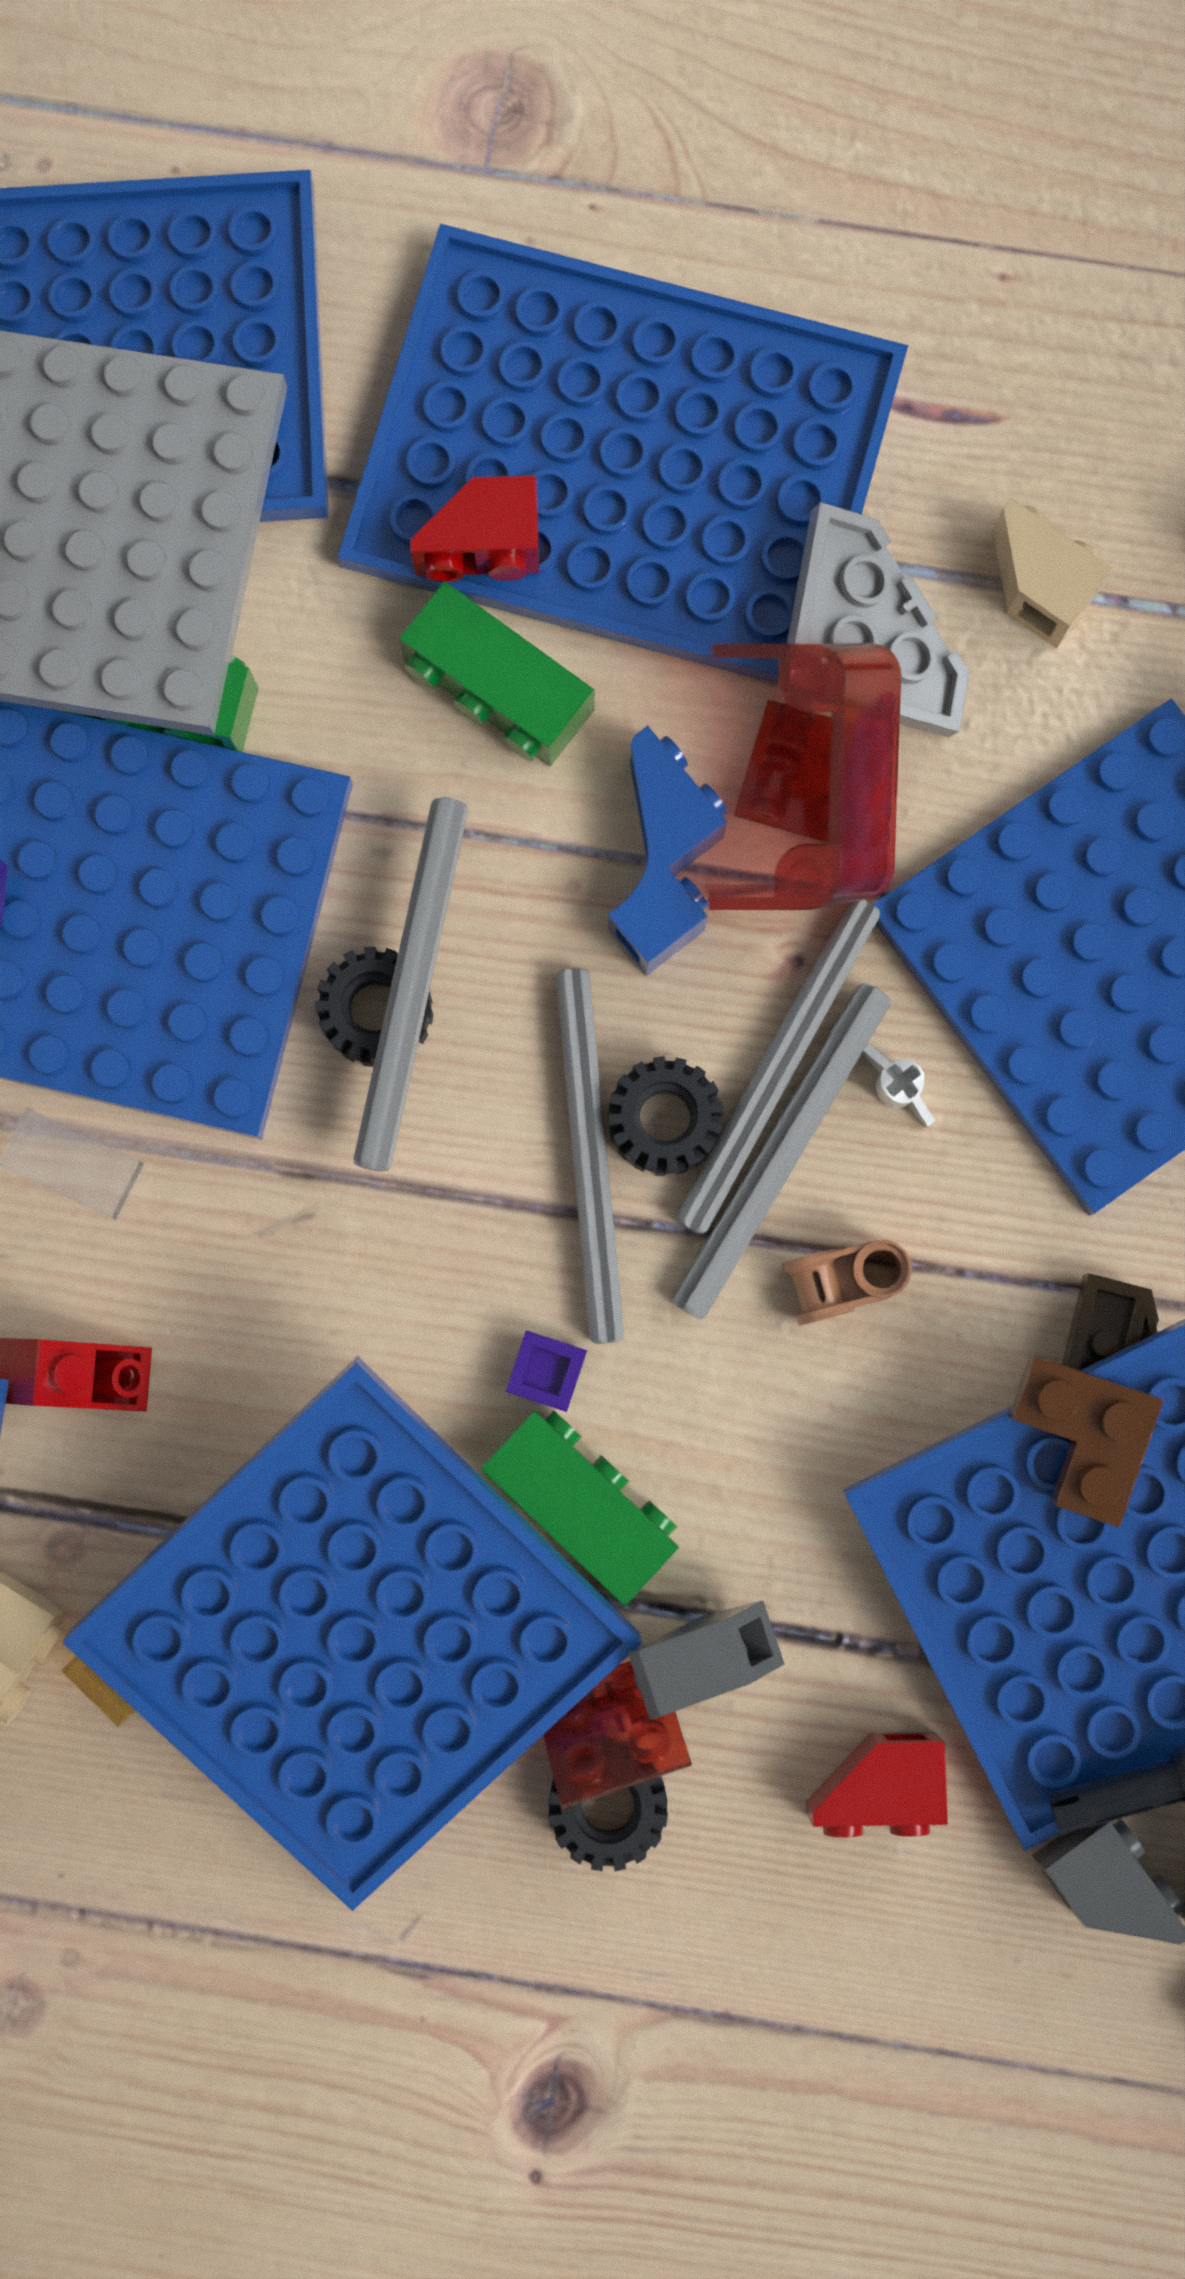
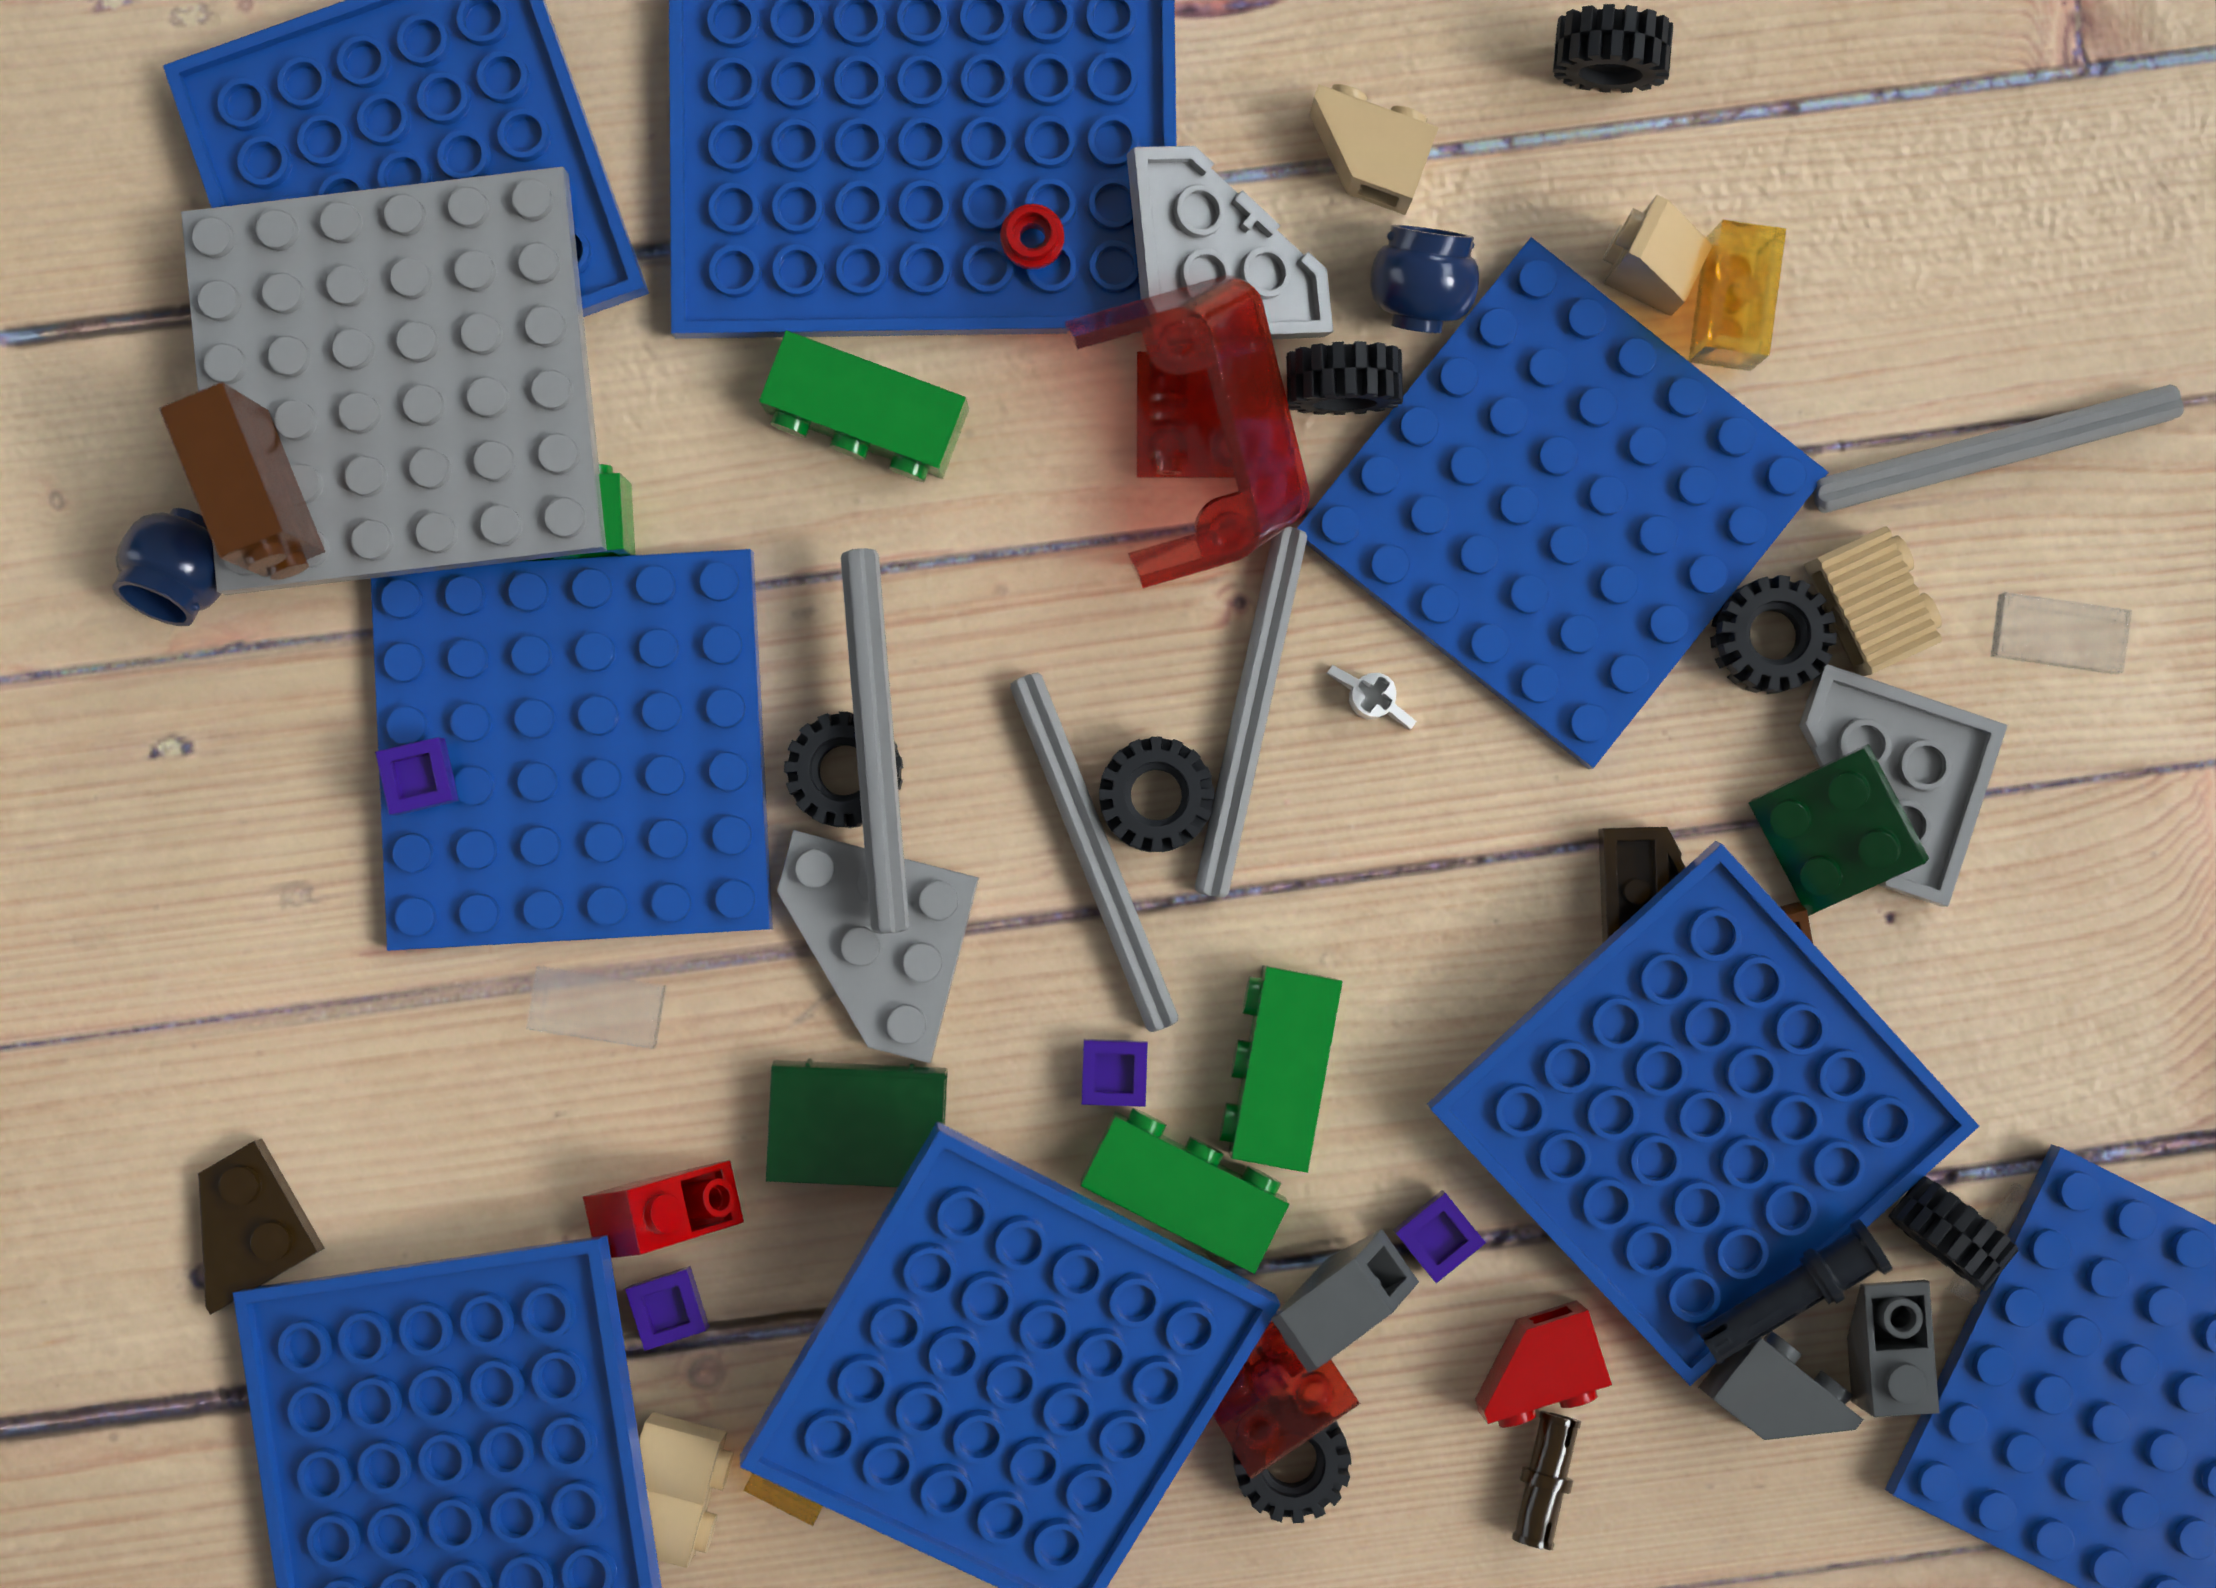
camera: 20 degrees left, 5 degrees up
red slope [410,476,539,583] -> none
blue arch [608,725,727,976] -> none
light grey axle [673,983,891,1319] -> none
nougat piece [781,1240,912,1326] -> none
reddish brown plate [1009,1353,1164,1528] -> none
none -> dark purple plate [625,1266,710,1351]
none -> dark green piece [766,1058,948,1187]
none -> light grey plate [777,830,979,1063]
none -> red plate [1000,204,1064,269]
none -> green brick [1219,965,1343,1173]
none -> black tyre [1286,341,1403,415]
none -> dark blue piece [1370,225,1479,333]
none -> dark purple plate [1393,1190,1486,1283]
none -> dark brown pin [1512,1411,1581,1550]

